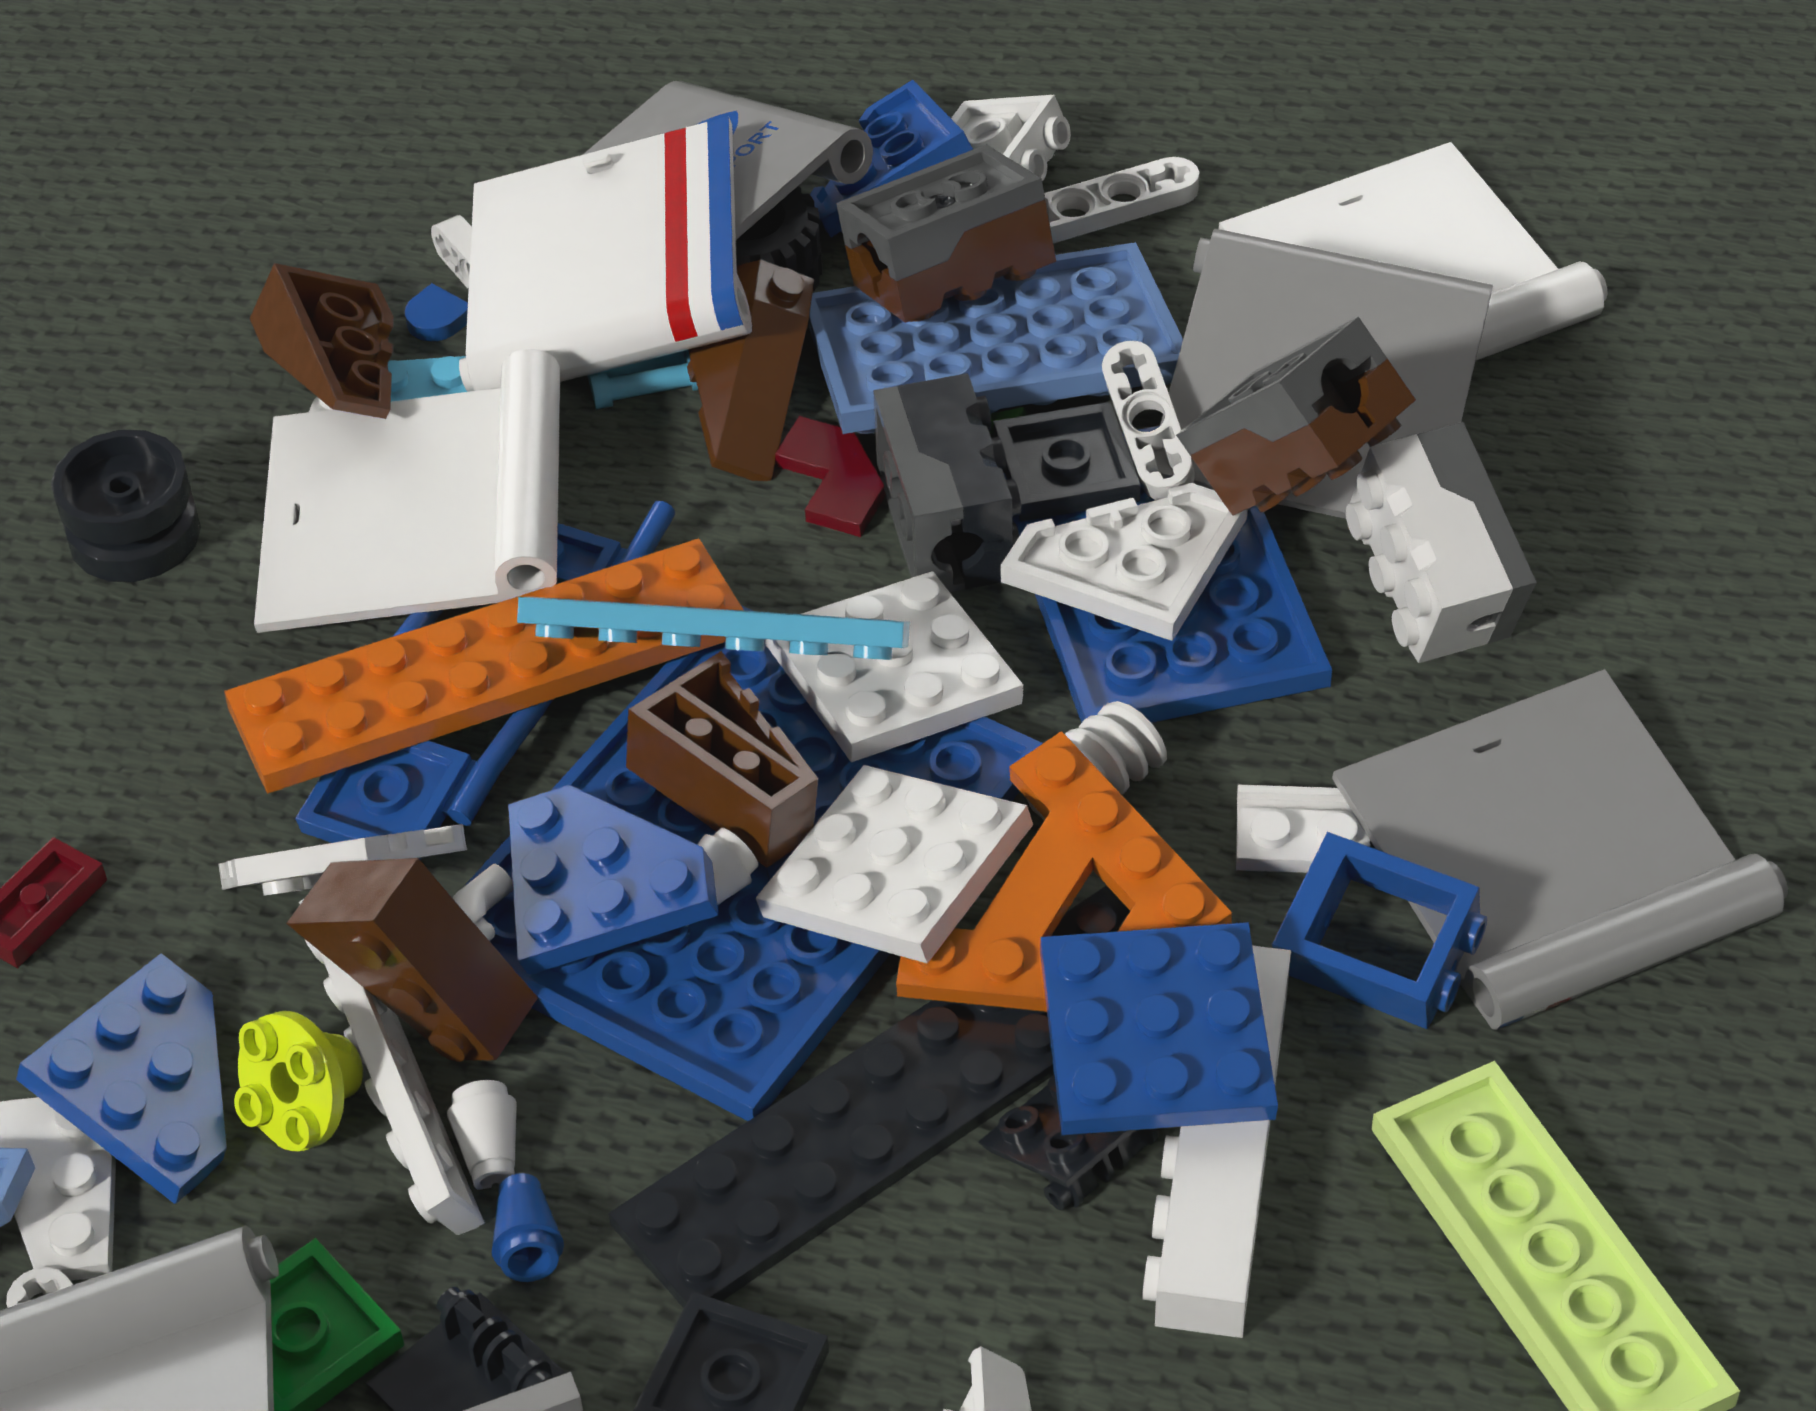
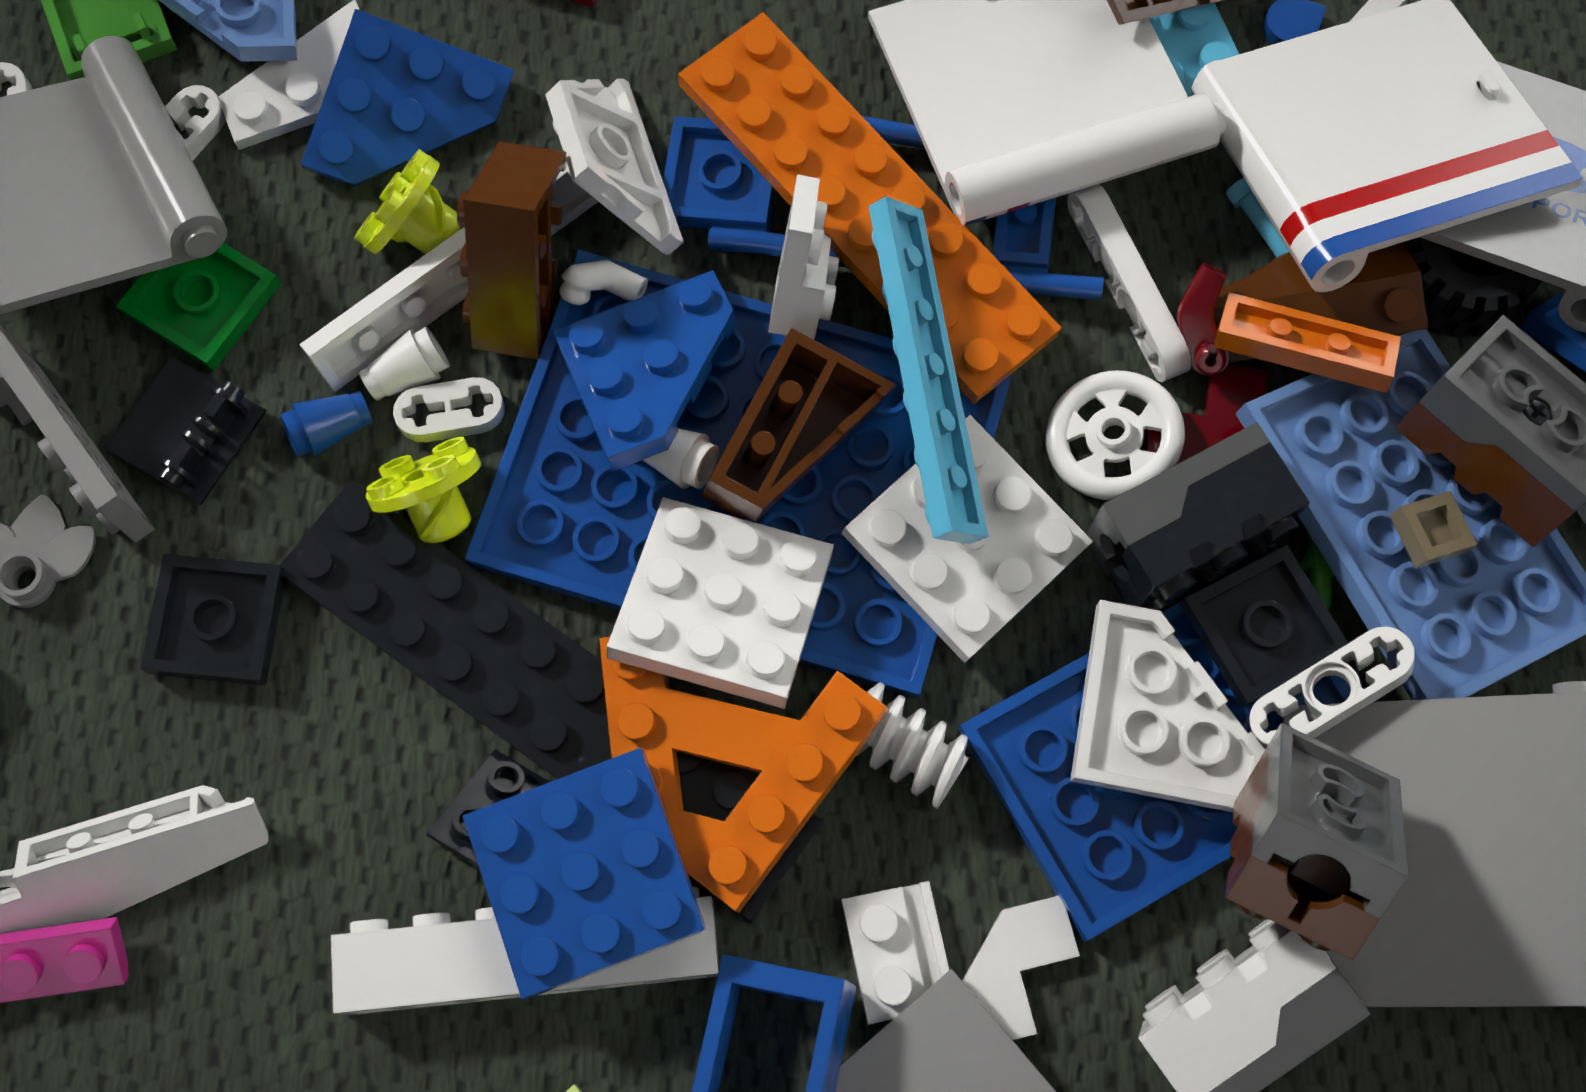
camera: 70 degrees right, 25 degrees up
none -> neon yellow plate [366,437,481,543]
none -> white beam [393,377,505,442]
none -> white plate [768,174,839,340]
none -> white tile [962,896,1080,1040]
none -> white plate [1045,370,1185,500]
none -> white beam [1067,184,1191,382]
none -> dark red arm [1177,263,1229,376]
none -> orange plate [1213,292,1401,393]
none -> dark tan plate [1390,491,1478,569]

